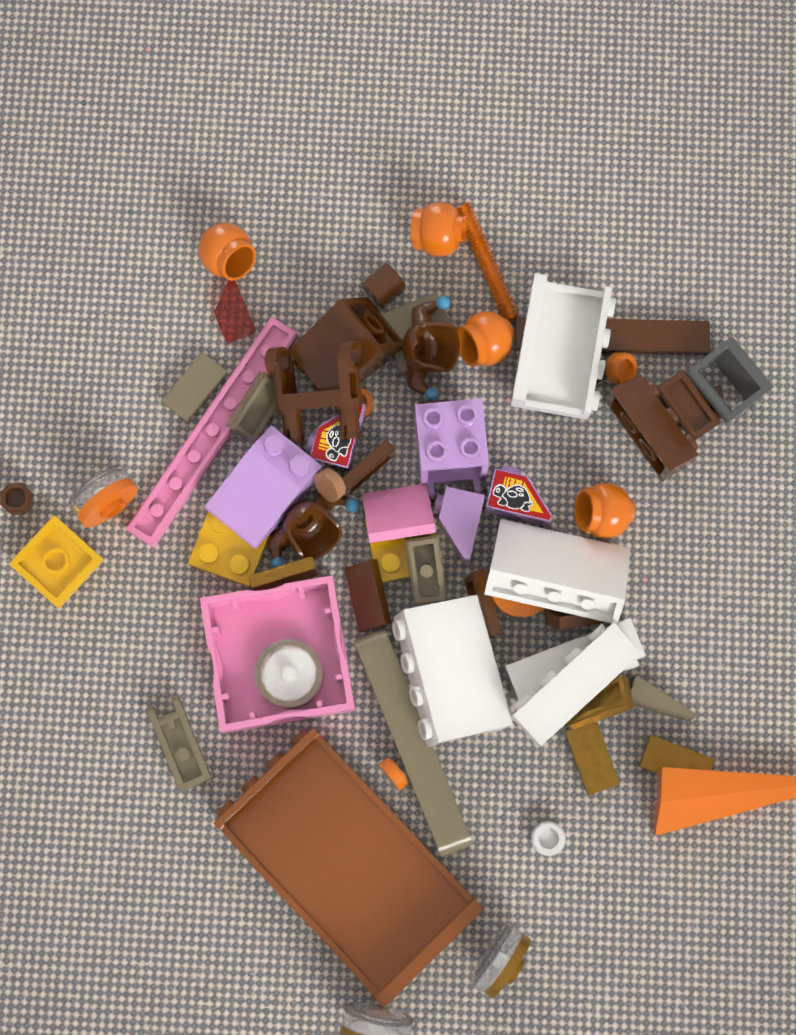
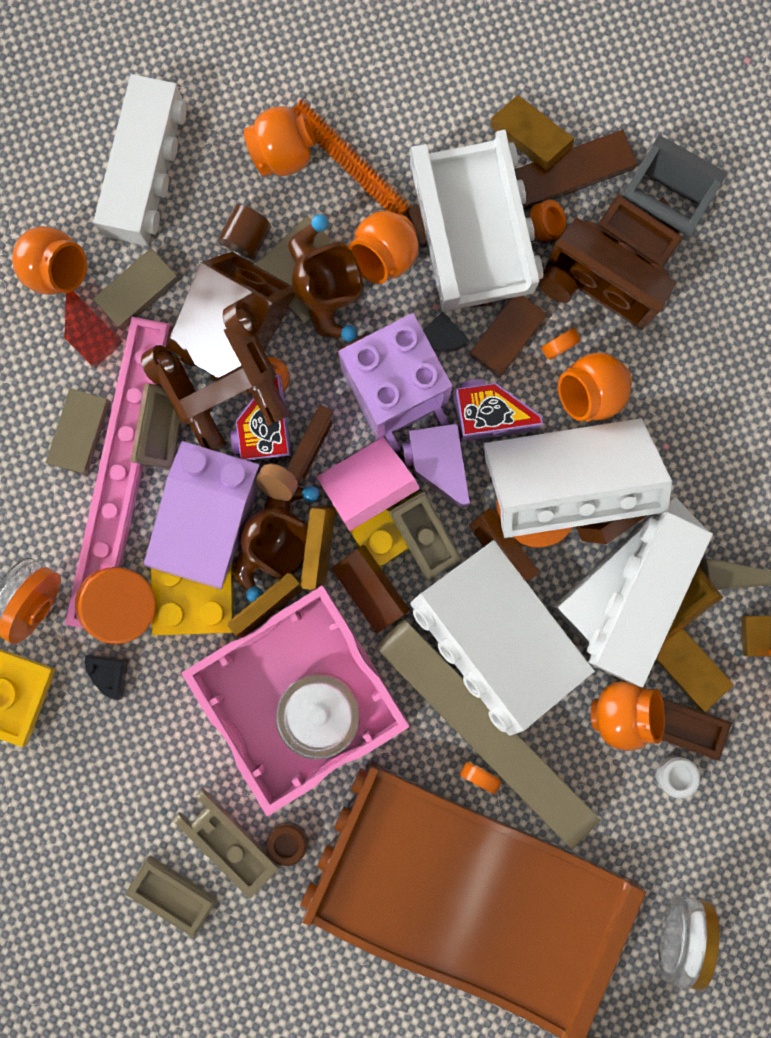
camera: 25 degrees left, 5 degrees up
none -> orange head [75,567,156,644]
none -> black tile [85,654,128,700]
none -> white brick [93,74,187,246]
none -> dark tan tile [93,248,179,331]
none -> dark tan tile [125,856,218,938]
none -> reddish brown tile [266,822,308,866]
none -> pearl gold tile [300,505,336,590]
none -> black tile [423,312,469,352]
none -> reddish brown tile [469,296,547,378]
none -> pearl gold tile [491,95,574,171]
none -> reddish brown tile [538,266,578,303]
none -> orange tile [541,327,582,360]
none -> orange piece [591,680,665,751]
none -> reddish brown tile [662,698,732,761]

